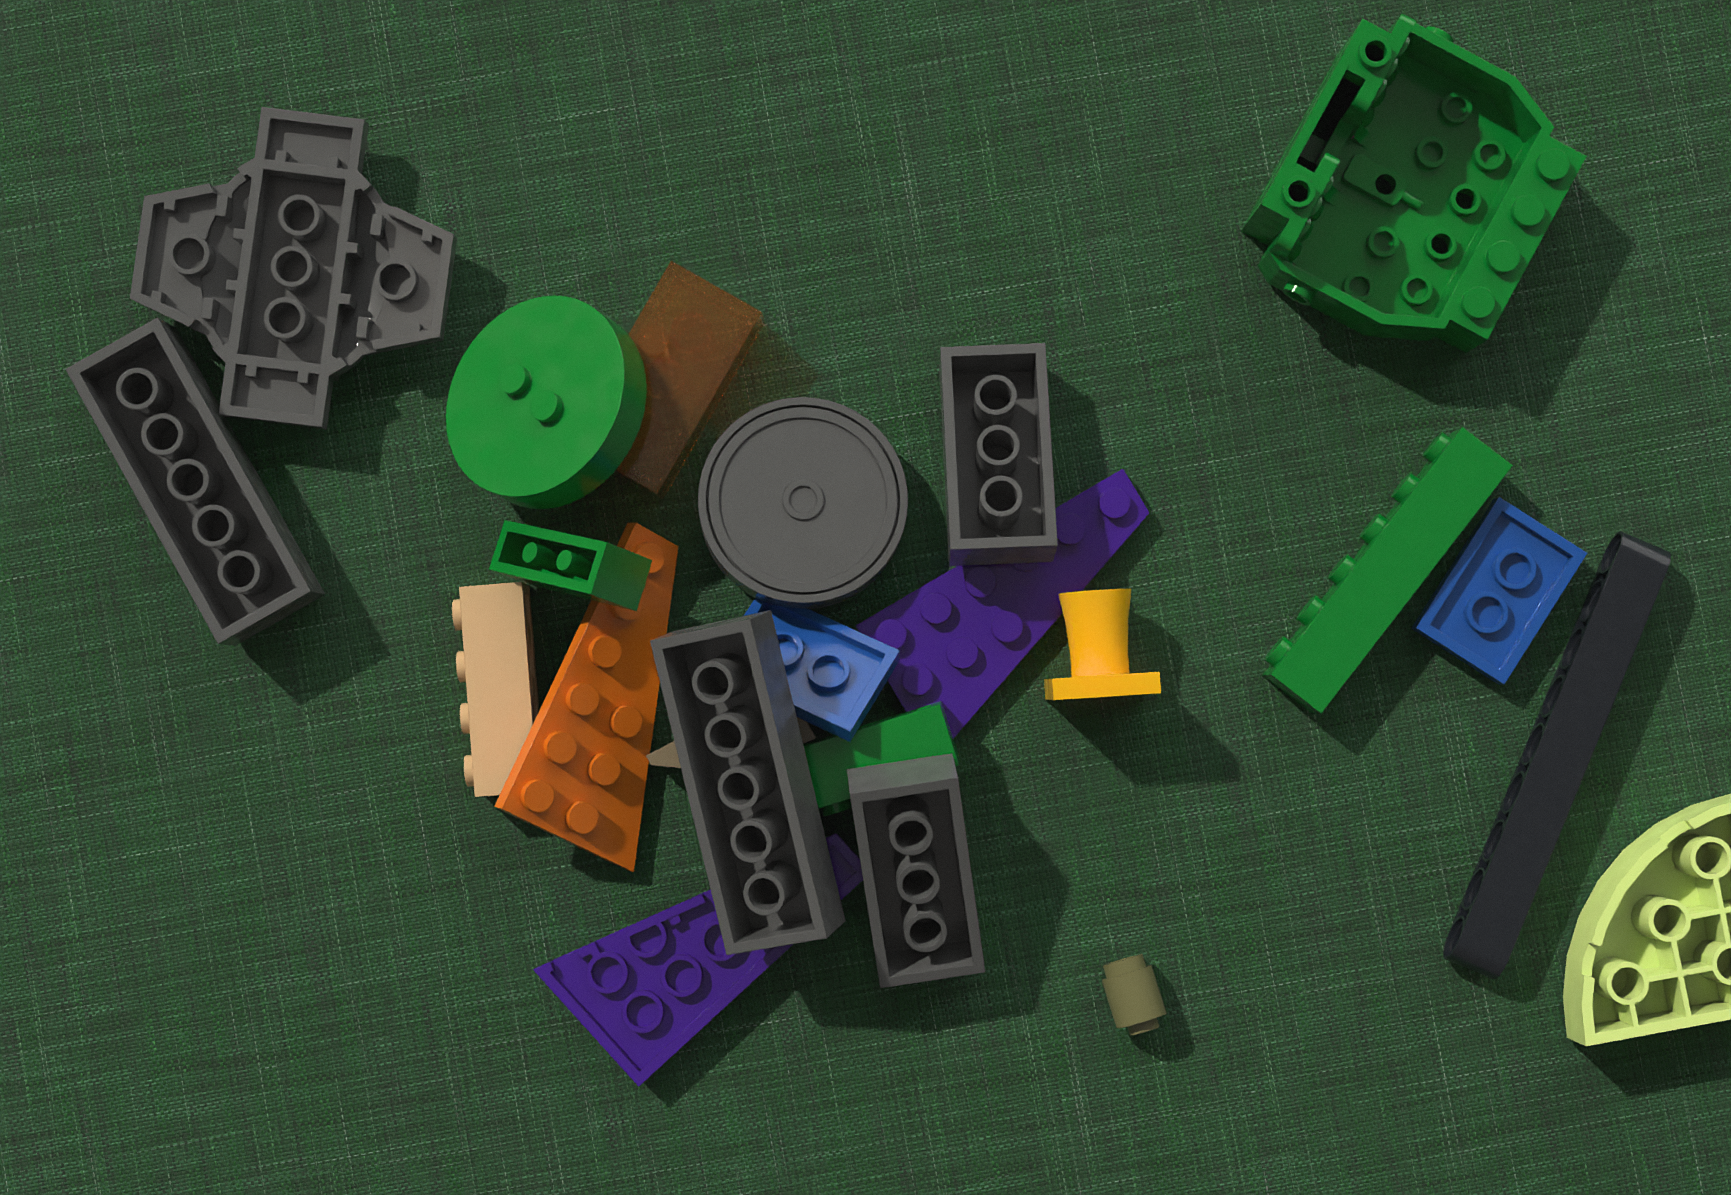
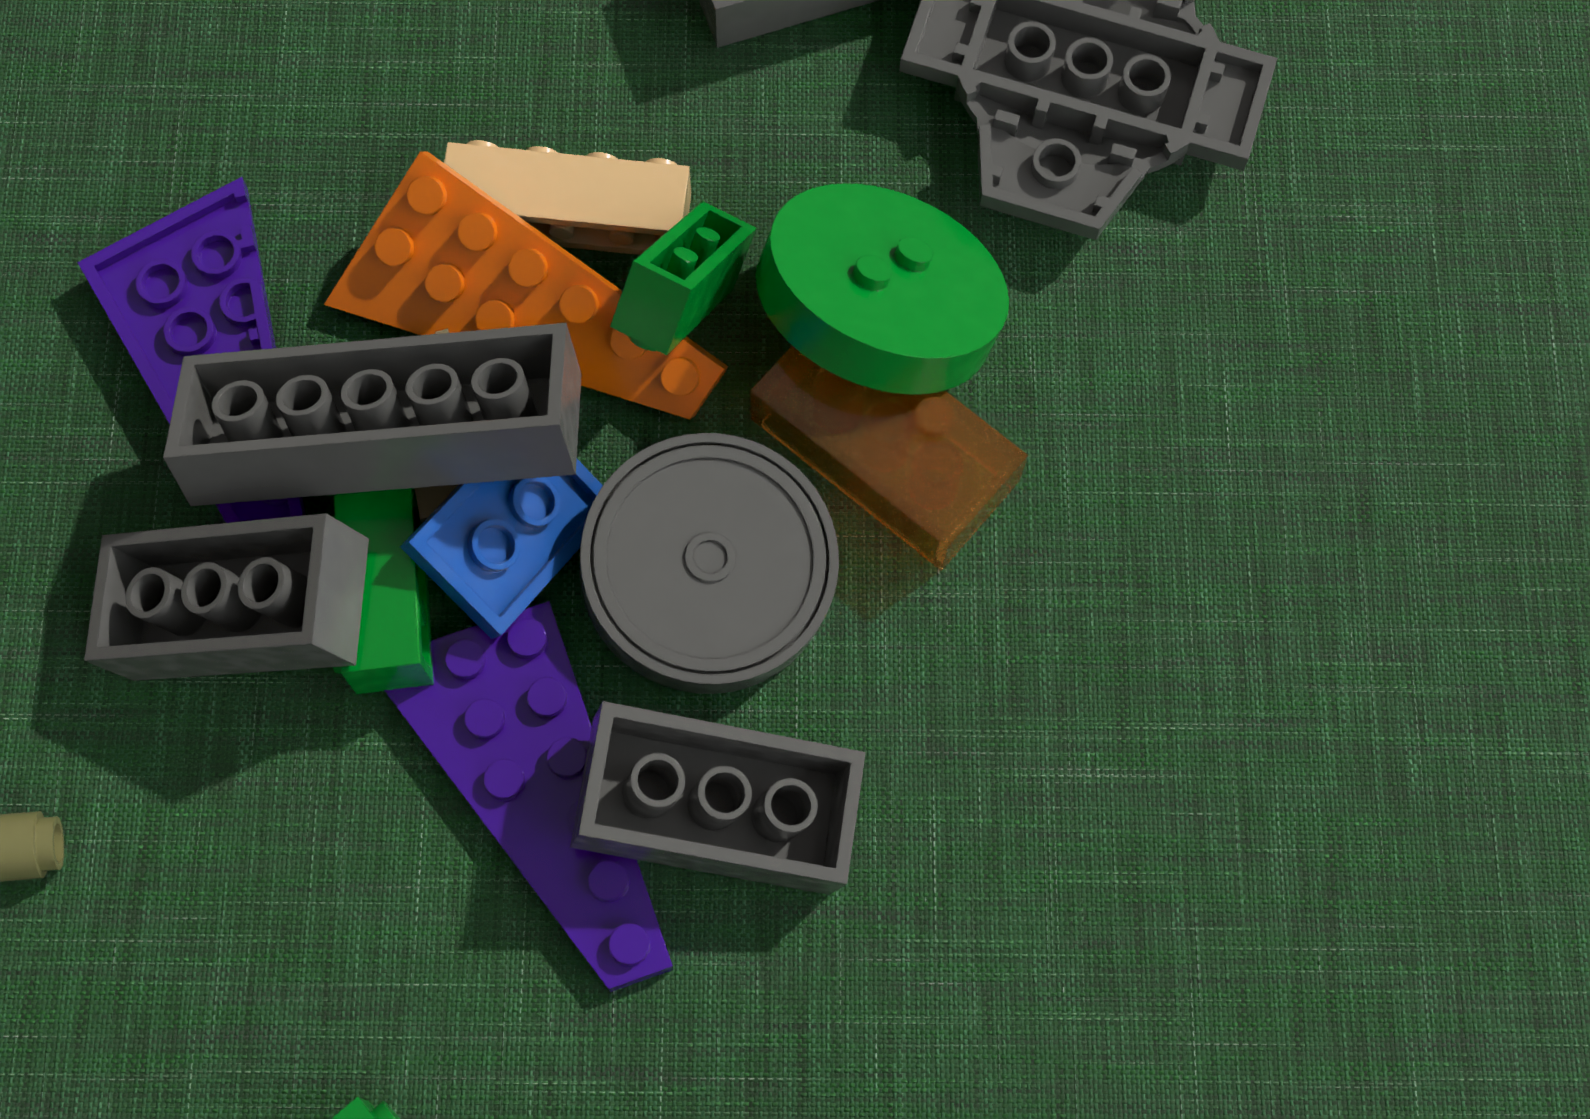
camera: 95 degrees right, 15 degrees down
yellow plant [1044,589,1161,700] -> none

